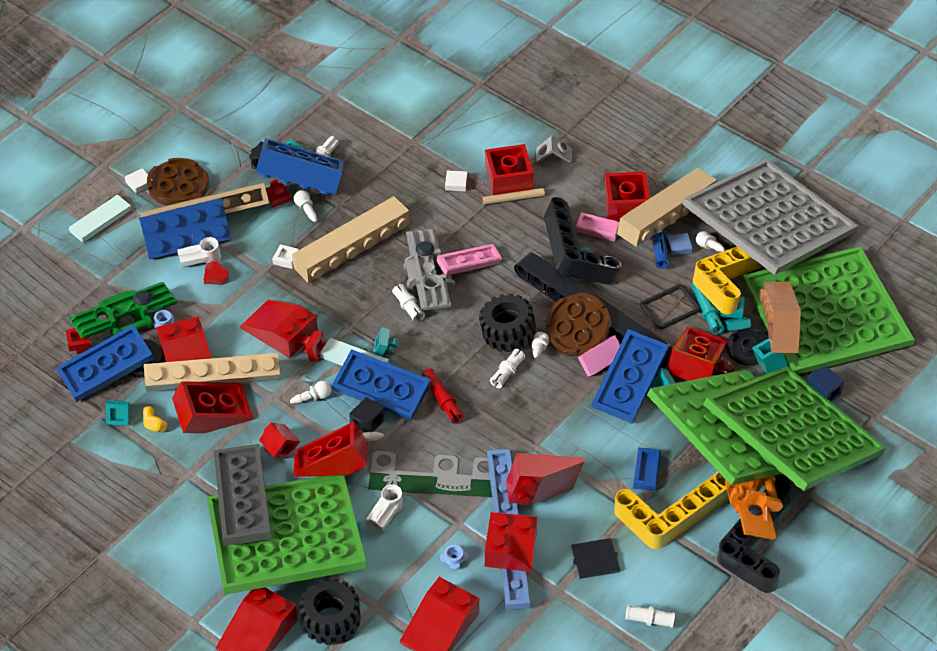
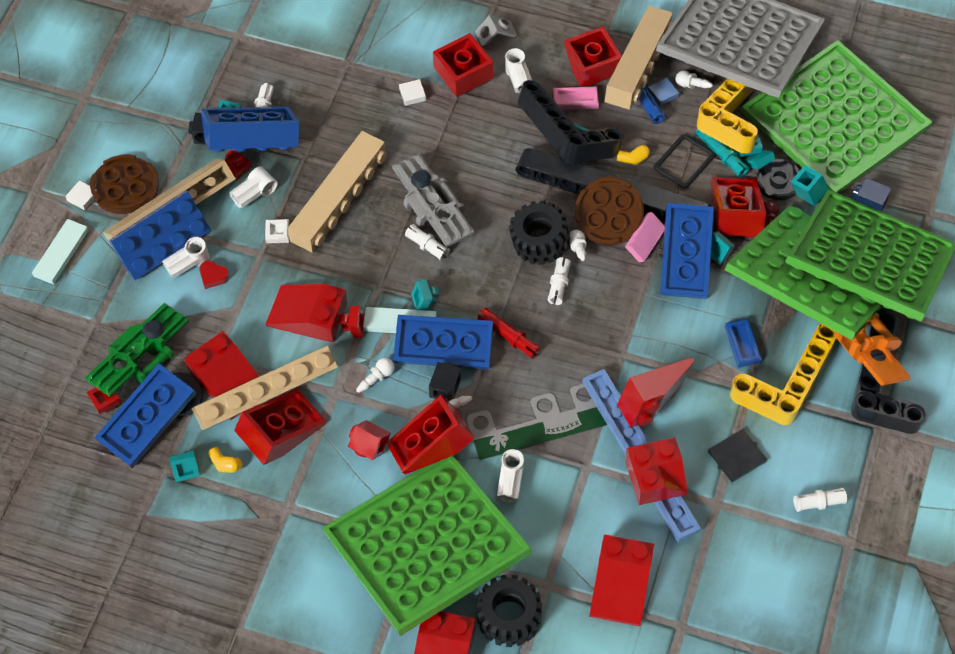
camera: 20 degrees left, 10 degrees up
light blue plate [153,310,175,328] -> none
dark grey plate [214,444,271,546] -> none
white bar [294,190,317,222] -> none
bright pink tile [436,244,503,276] -> none
light blue plate [440,545,468,570] -> none
tan bar [483,188,545,205] -> none
nougat wedge [760,282,801,353] -> none
none -> white piece [230,166,278,208]
none -> white piece [505,48,532,93]
none -> yellow arm [617,145,650,165]

